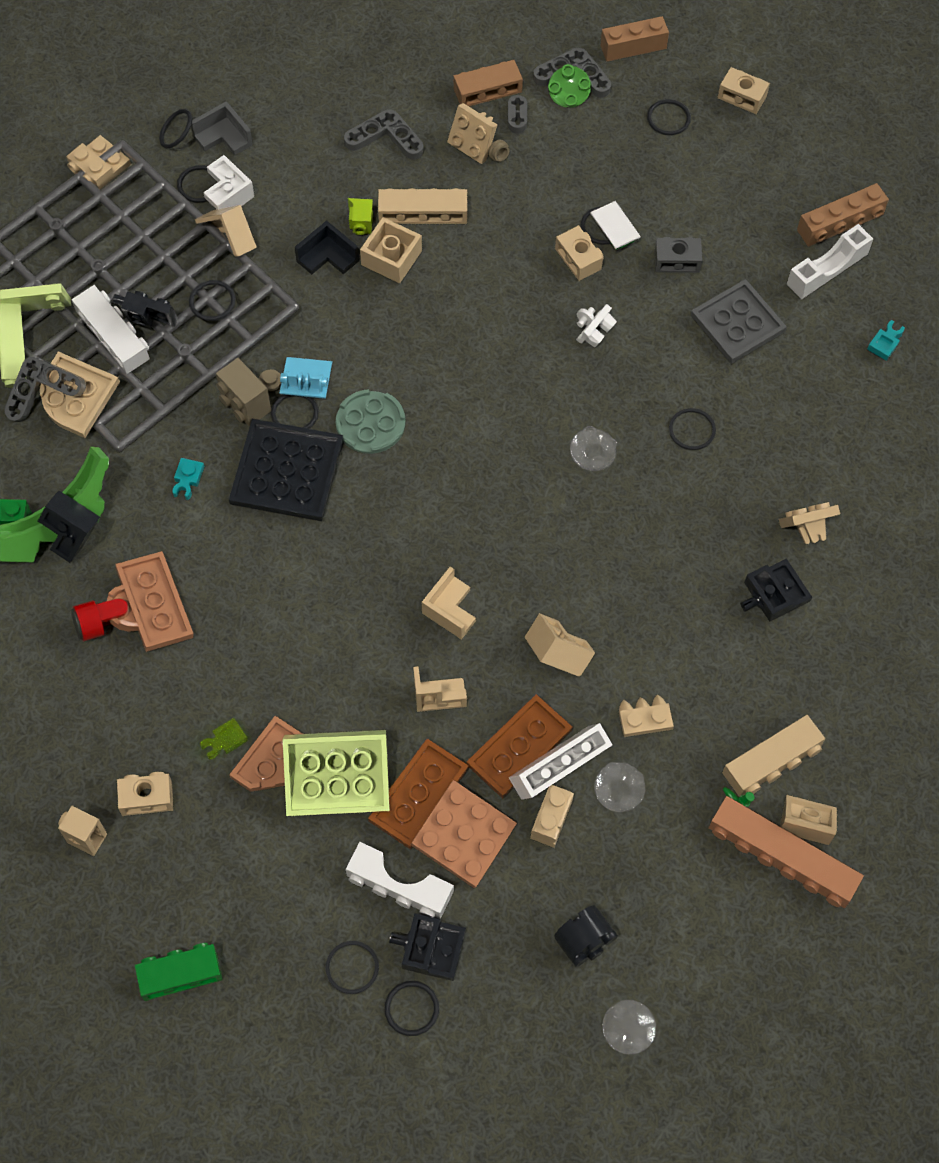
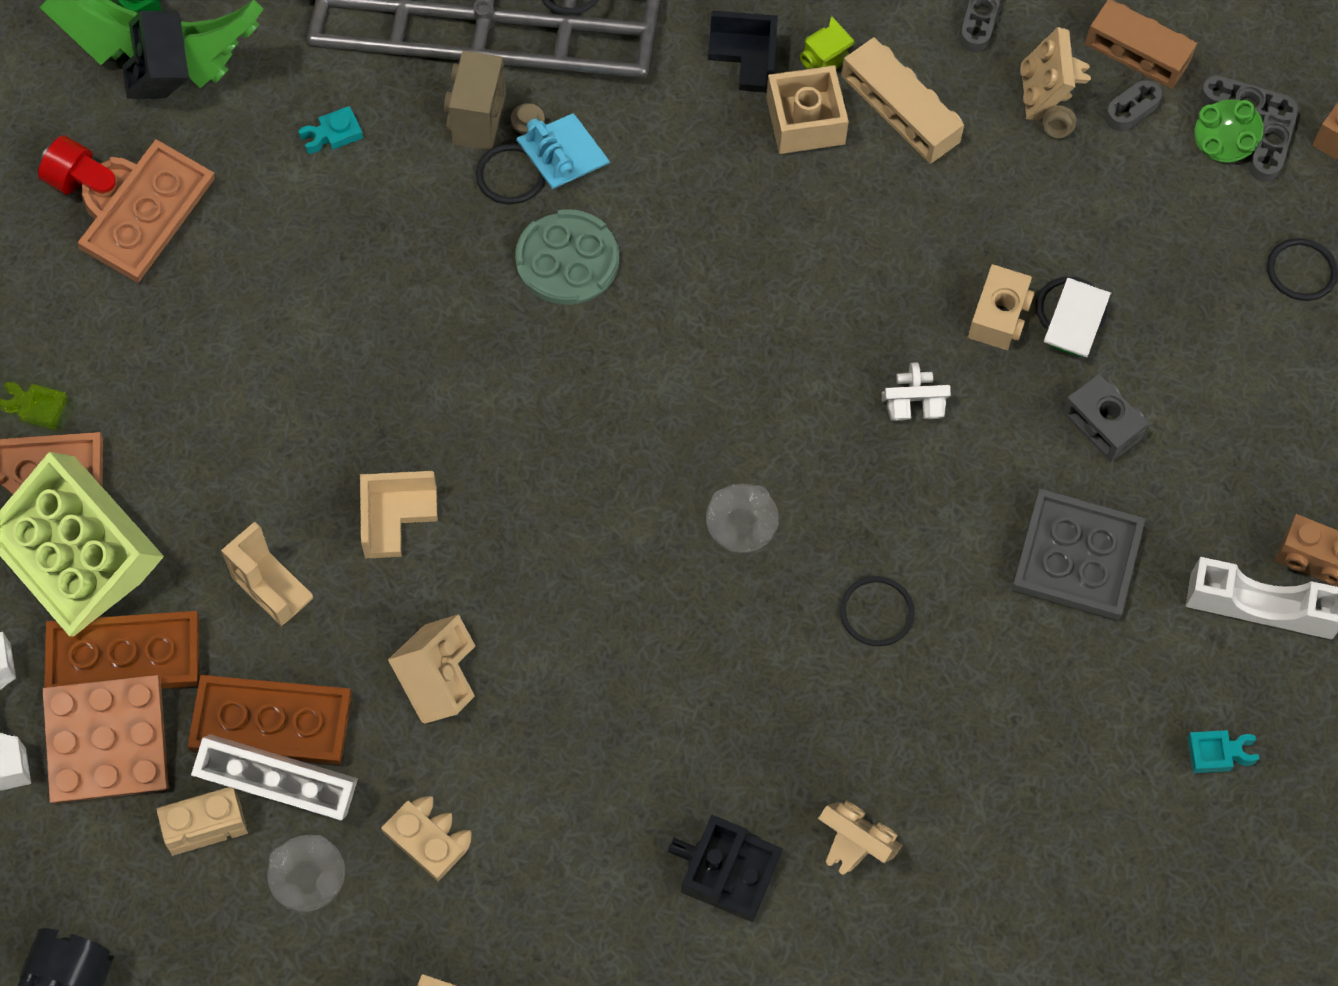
camera: 50 degrees right, 0 degrees up
black plate [229,419,343,521] -> none

